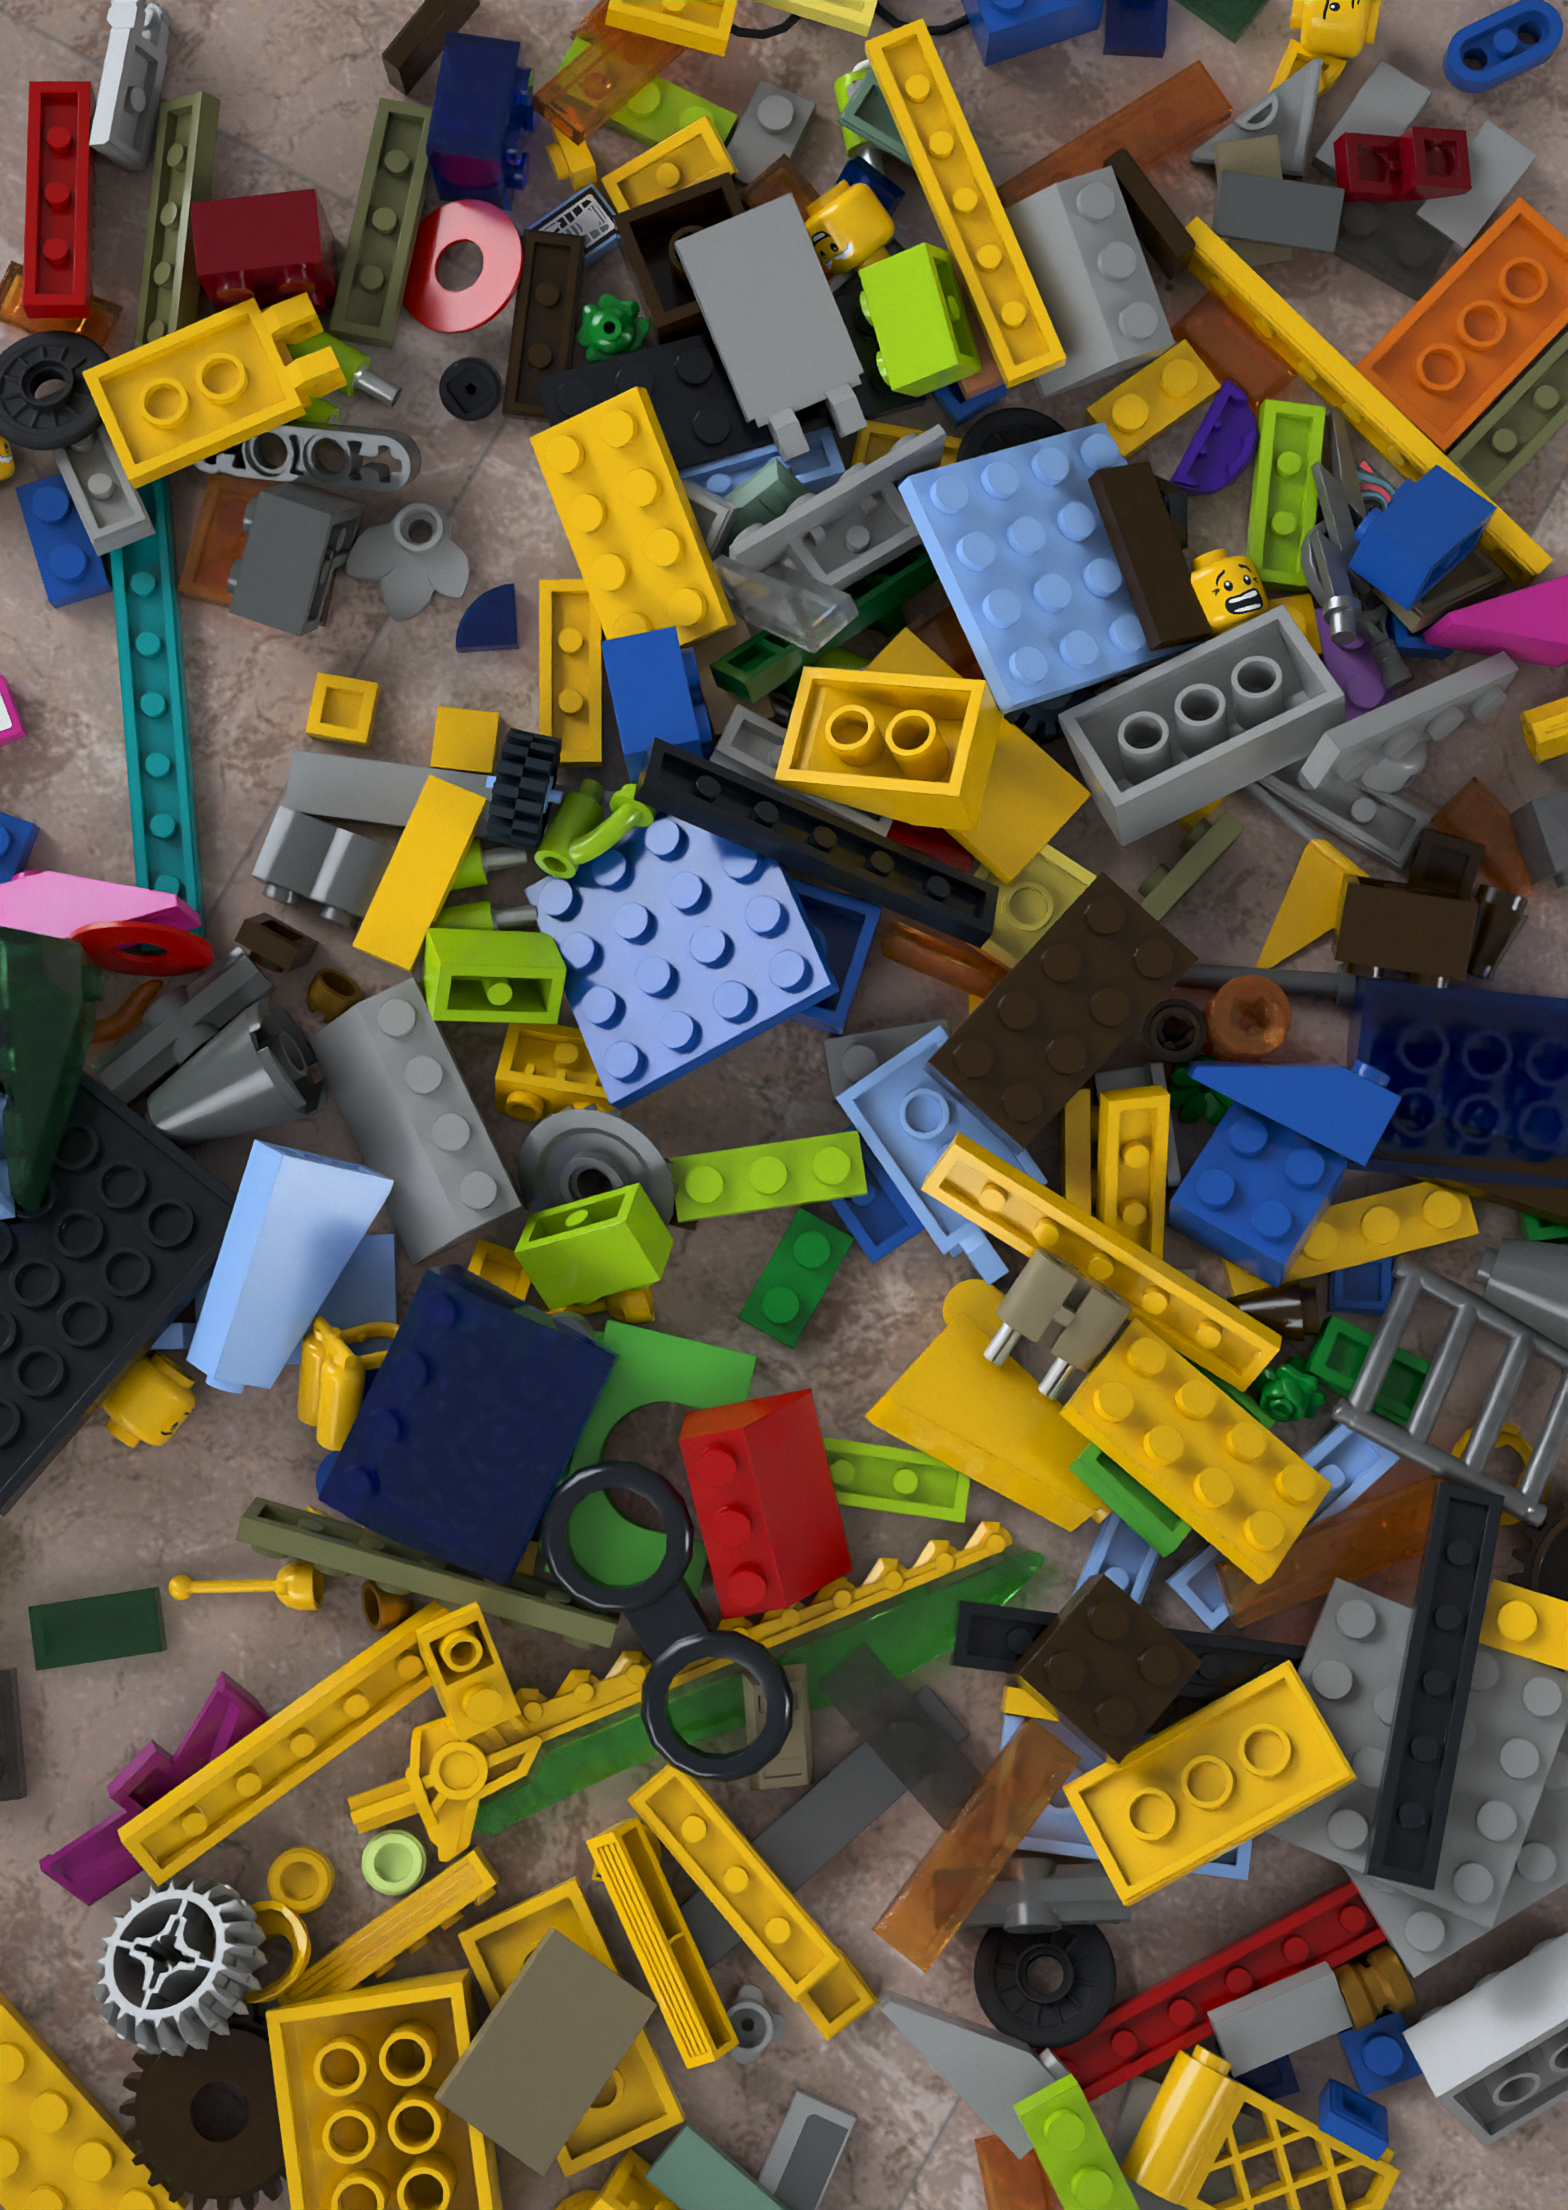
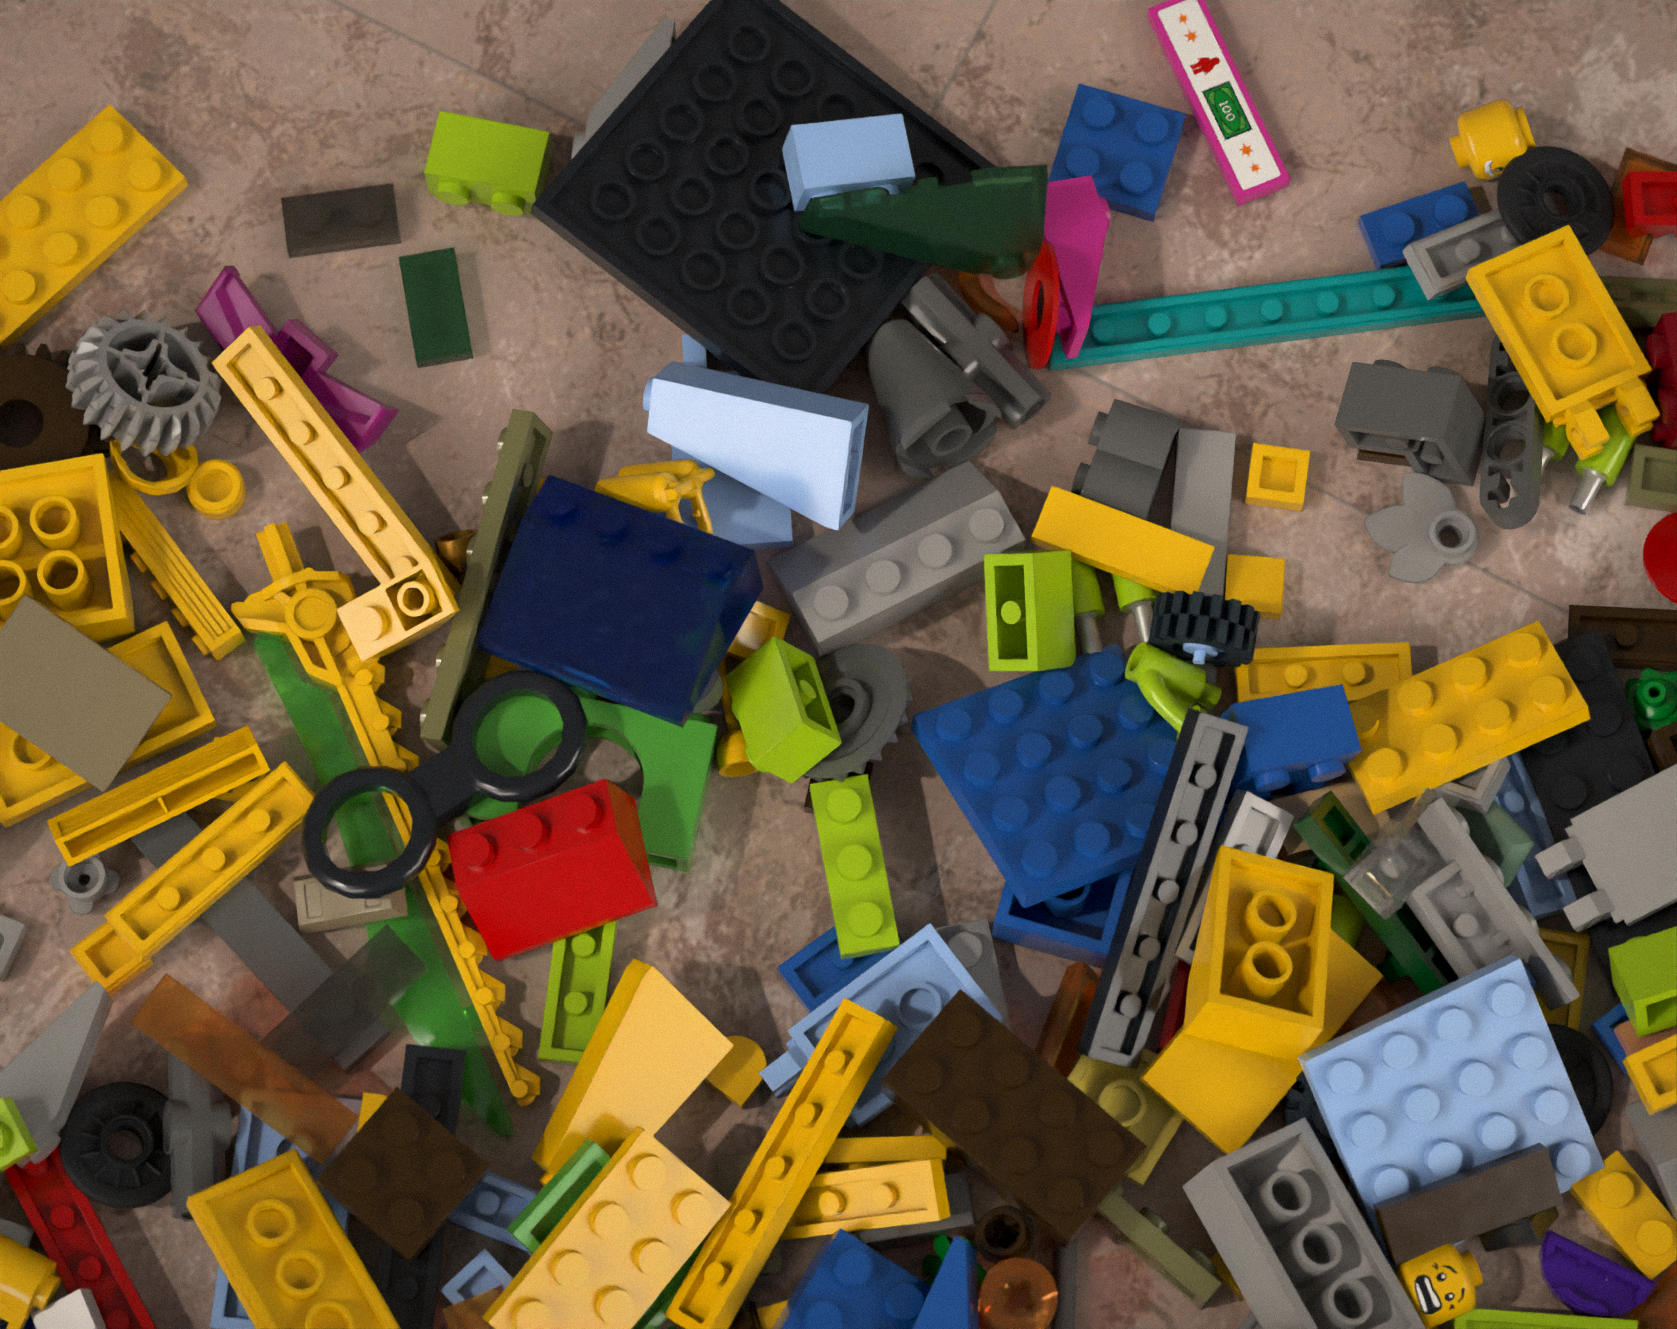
camera: 85 degrees right, 10 degrees down
yellow head [101,1351,196,1448] -> none
yellow hinge [168,1559,325,1611] -> none
clear orange plate [177,473,267,609] -> none
dark brown plate [234,912,319,973] -> none
pearl gold hinge [305,968,362,1023] -> none
yellowish green tile [362,1827,429,1895] -> none
black tile [439,357,503,421] -> none
clear blue tile [456,583,519,653] -> none
yellow bracket [495,1023,621,1122] -> none
green plate [737,1207,855,1349] -> none
dark tan piece [983,1247,1133,1400] -> none

